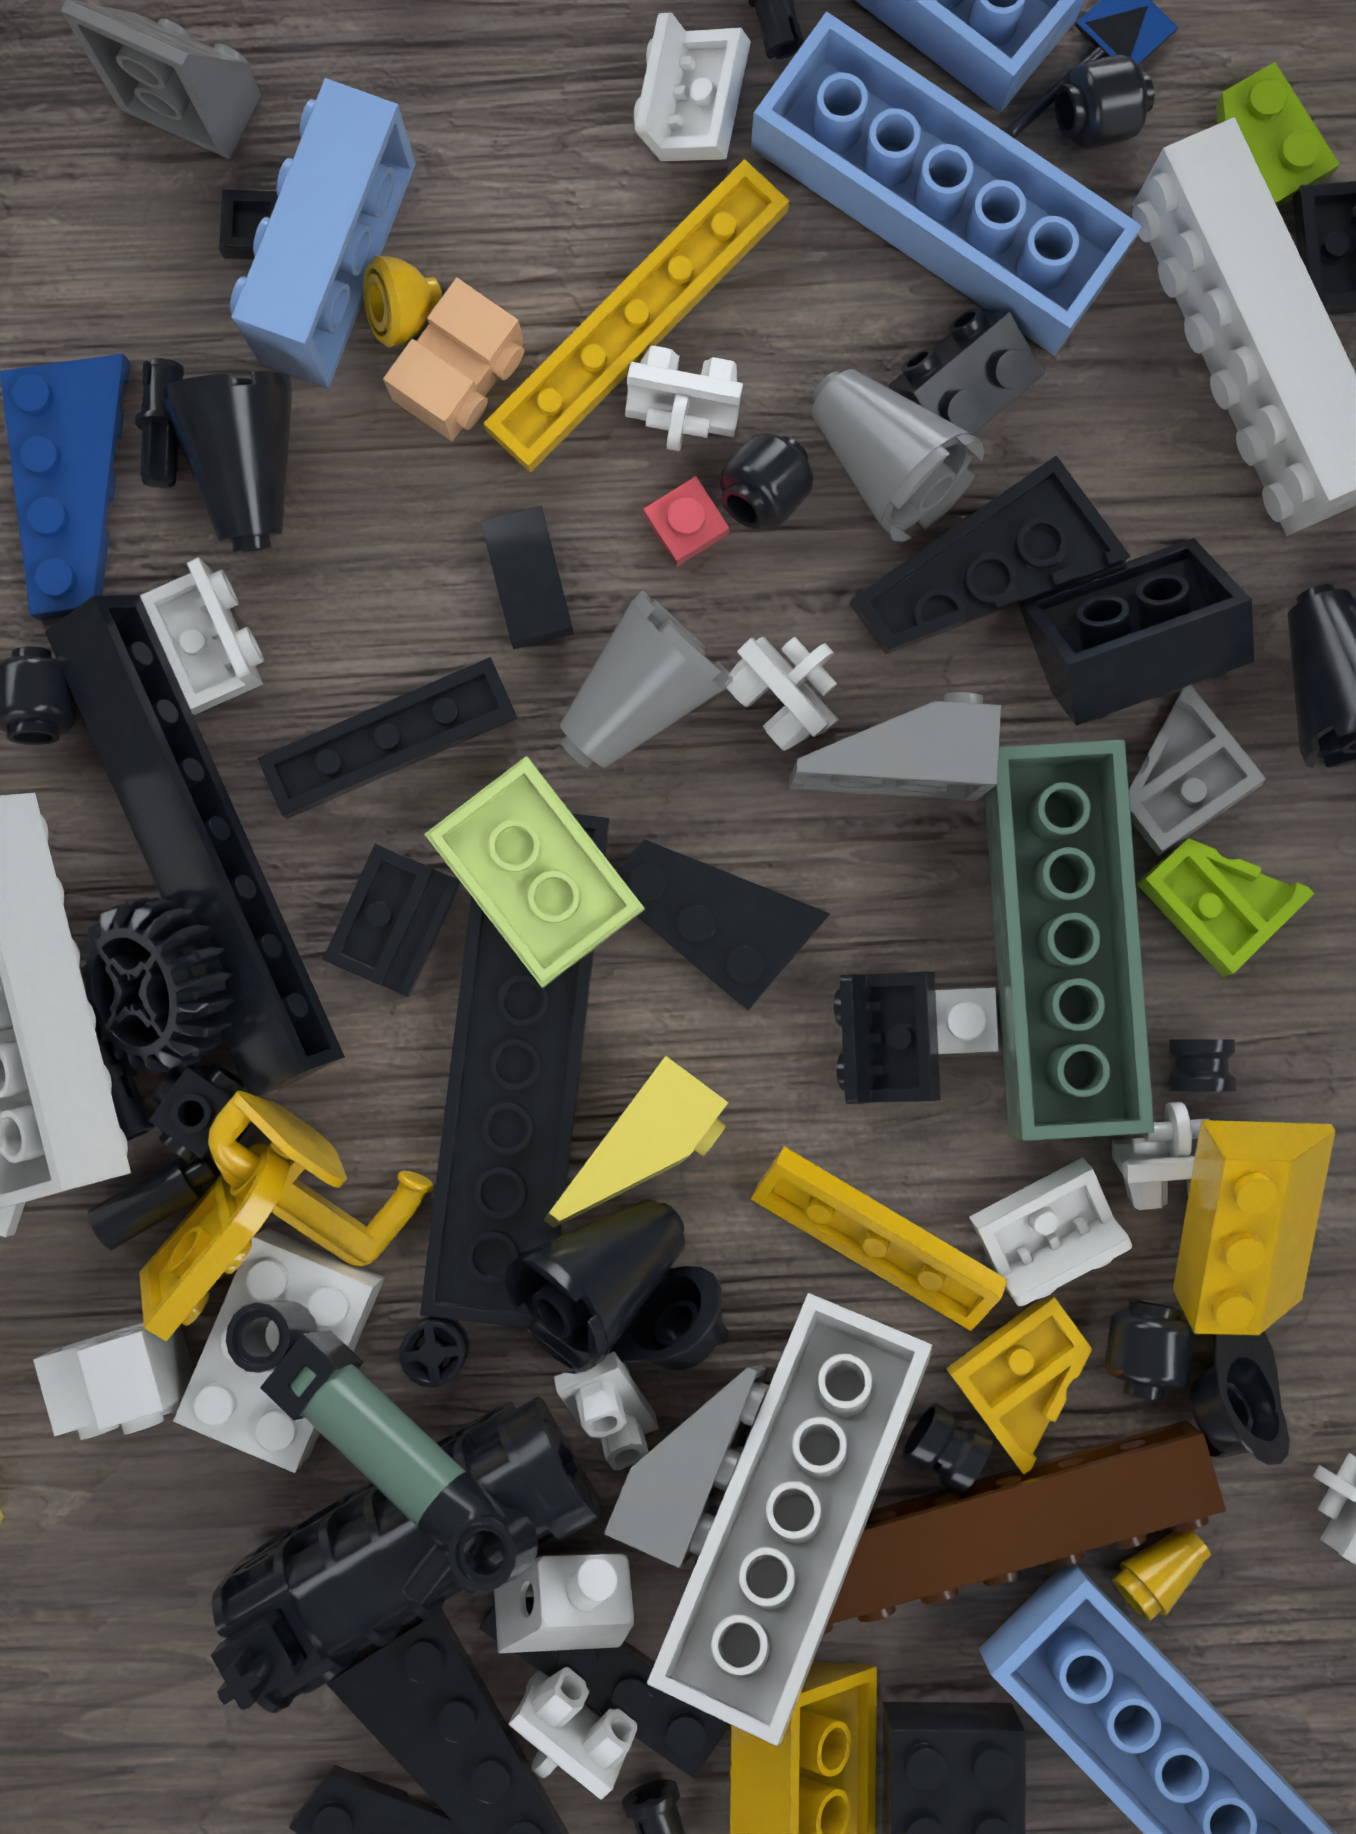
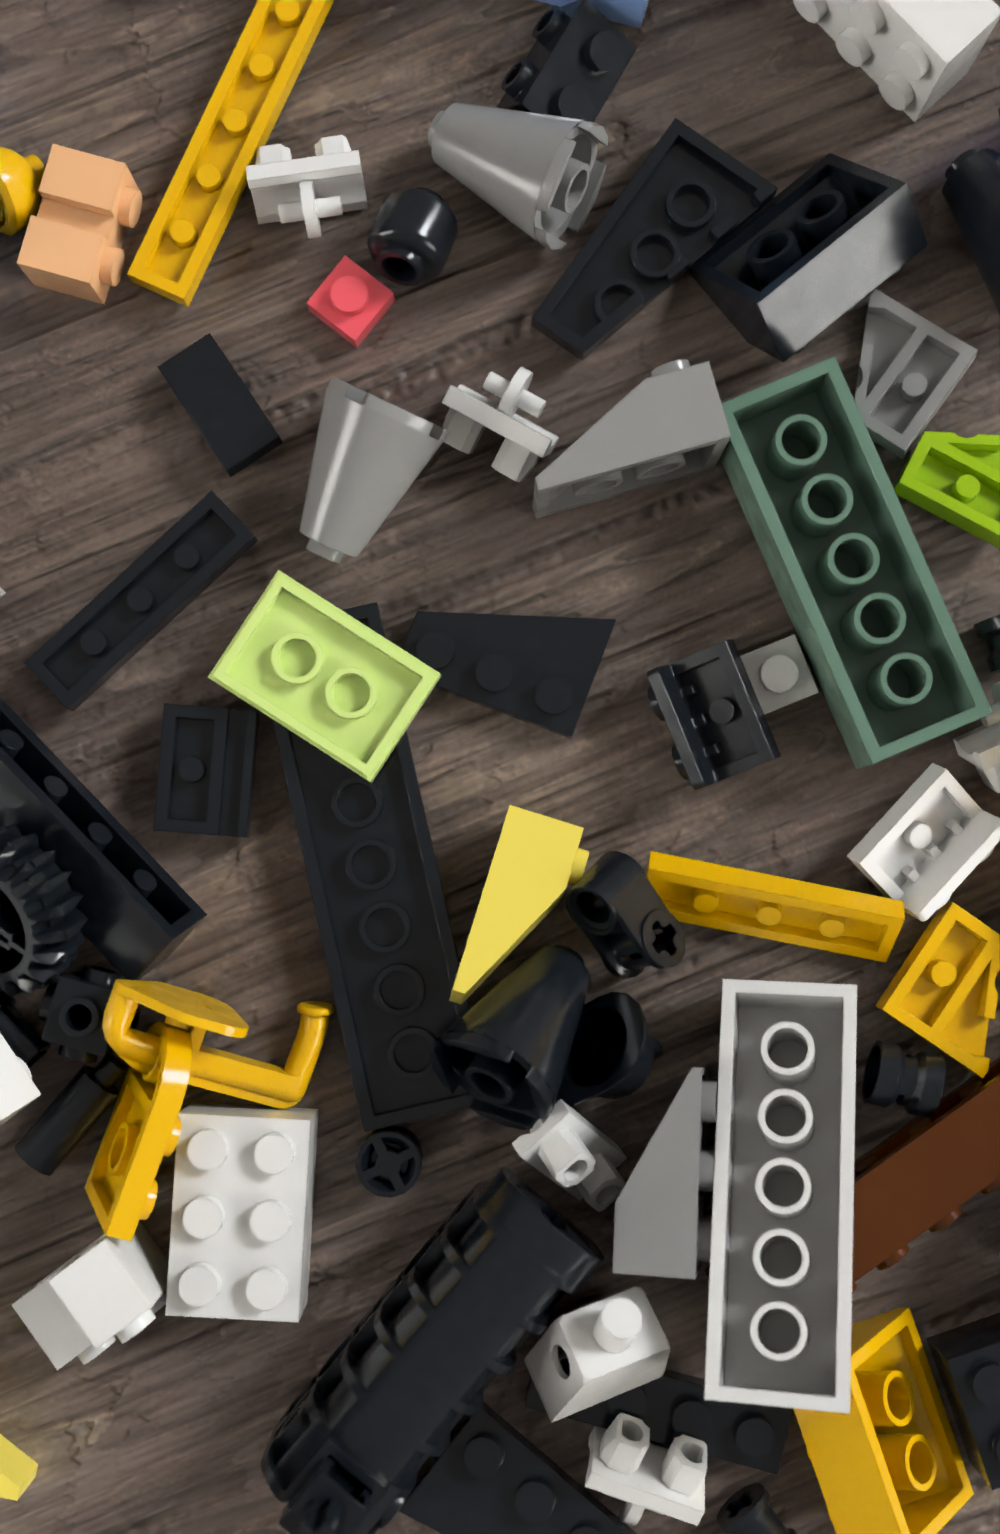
camera: 20 degrees left, 0 degrees up
black piece [225,1301,538,1603] -> none
none -> black piece [565,851,686,979]

